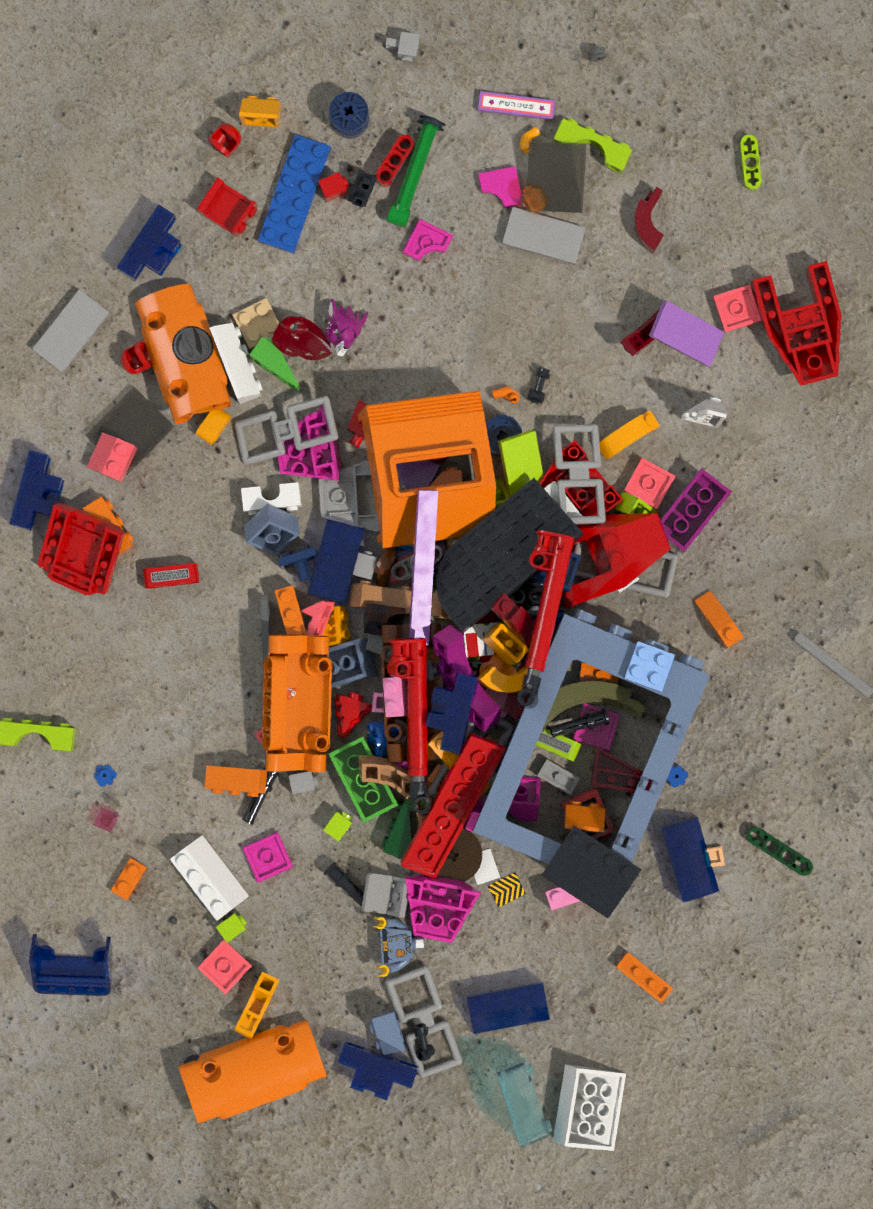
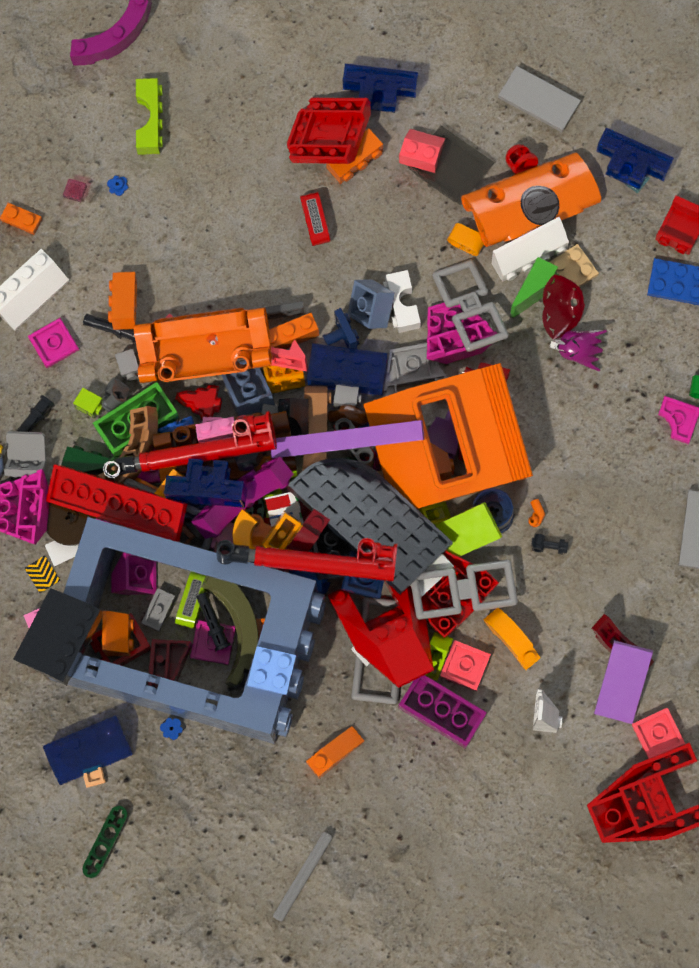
camera: 85 degrees right, 10 degrees down
none -> dark grey piece [102,377,130,412]

